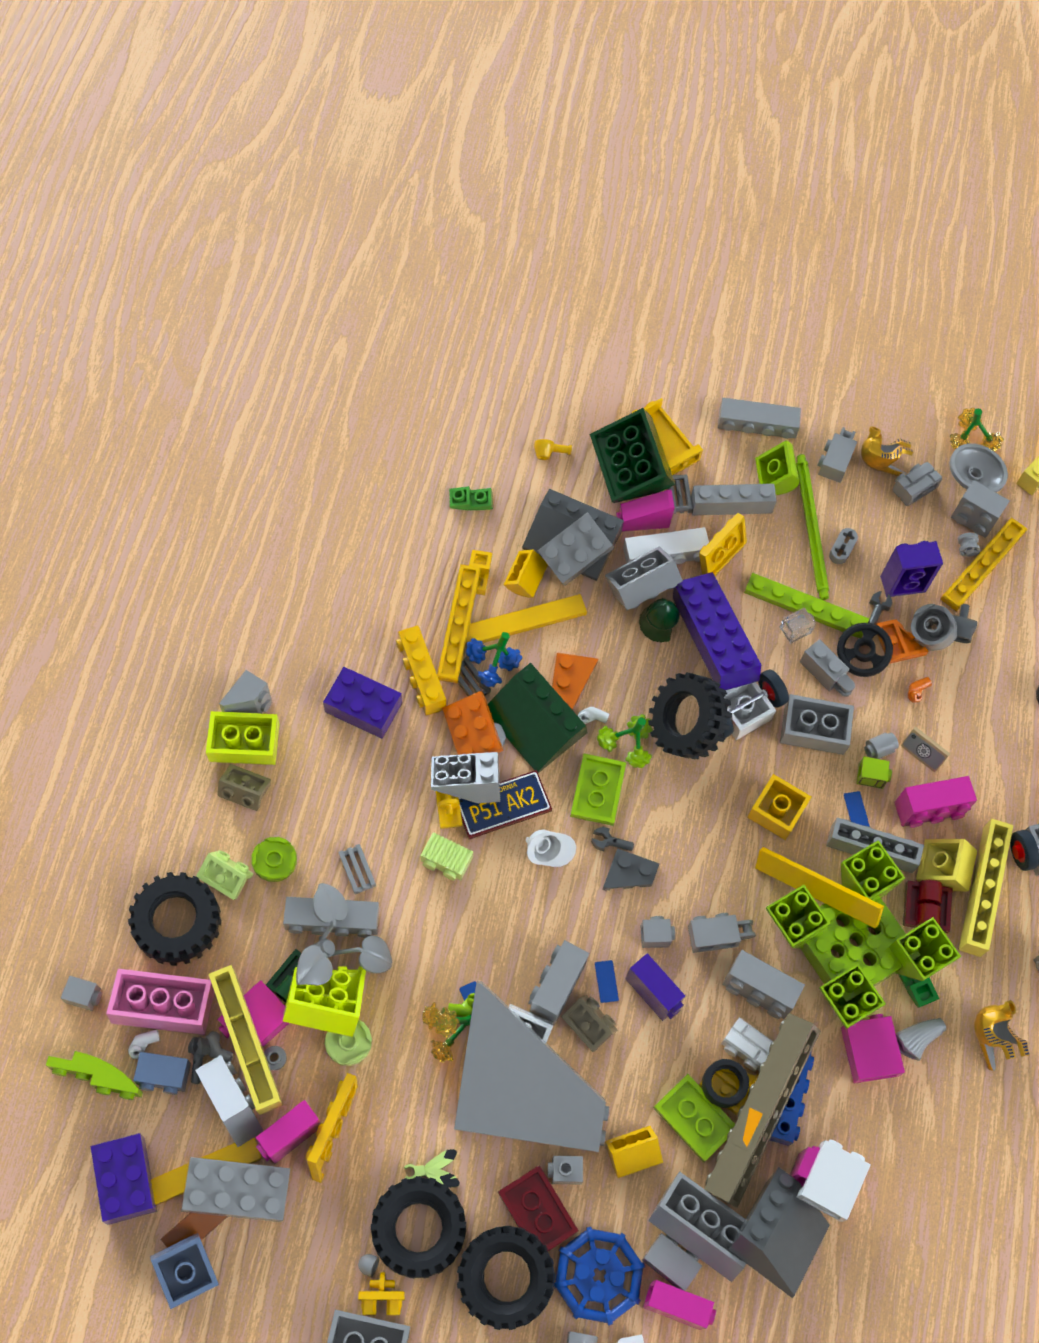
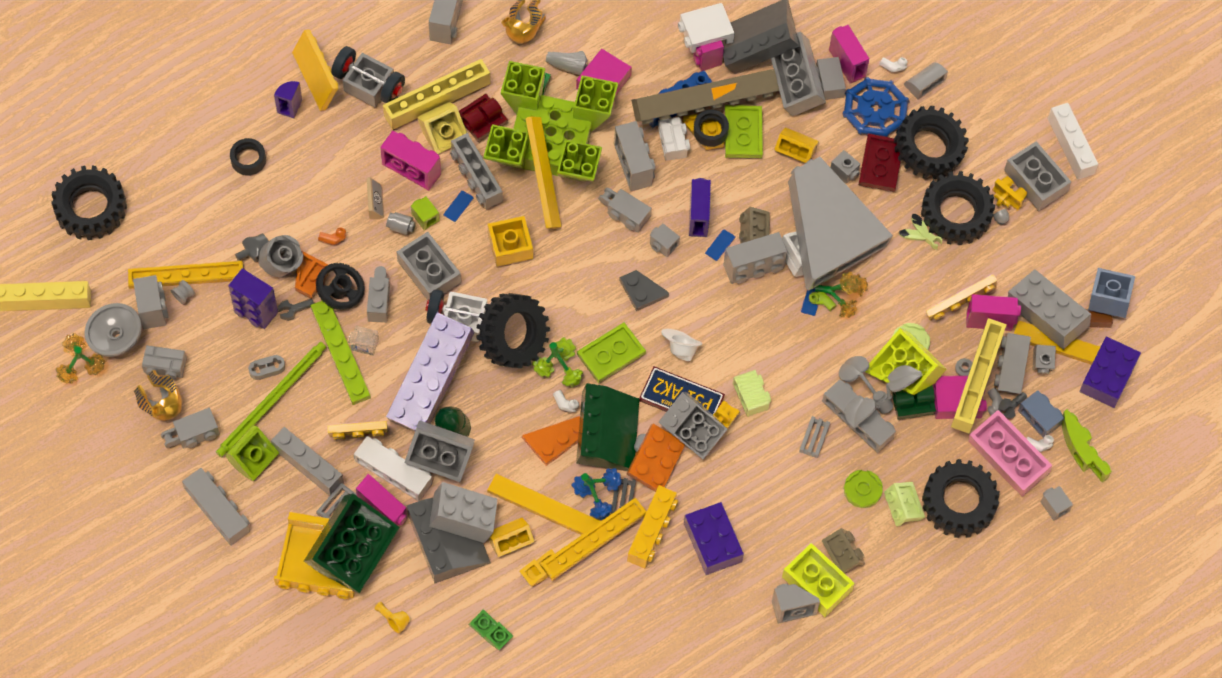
camera: 135 degrees left, 0 degrees up
dark grey bar [591,827,634,852] -> none
none -> light grey brick [1032,345,1056,374]

